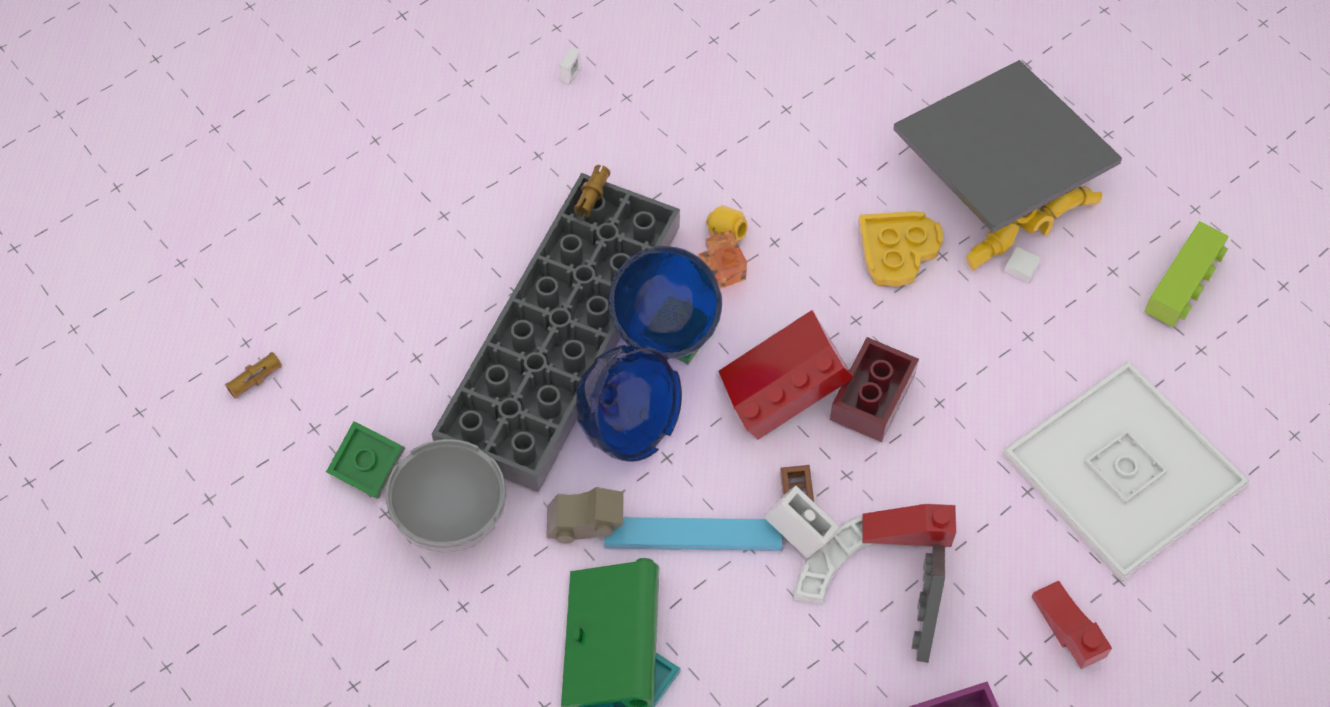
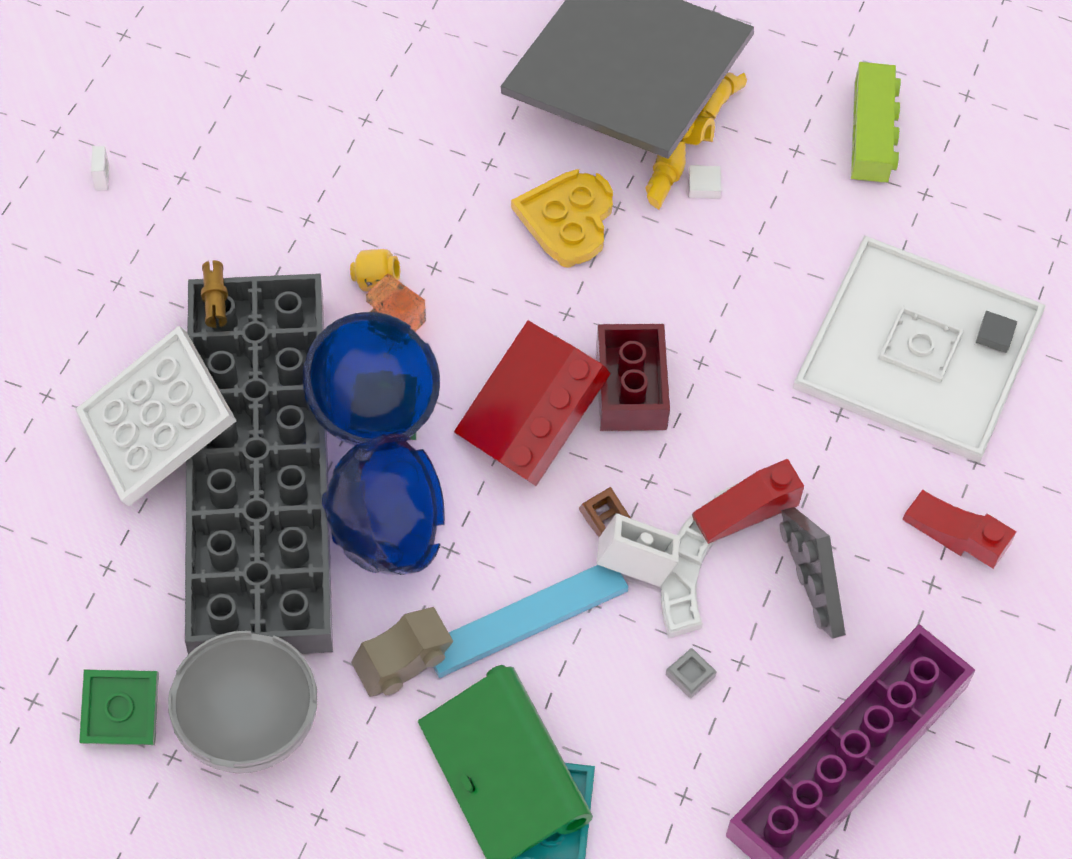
camera: 30 degrees left, 0 degrees up
none -> white plate [75,326,236,507]
none -> light grey tile [665,648,717,699]
none -> dark grey tile [975,311,1018,353]

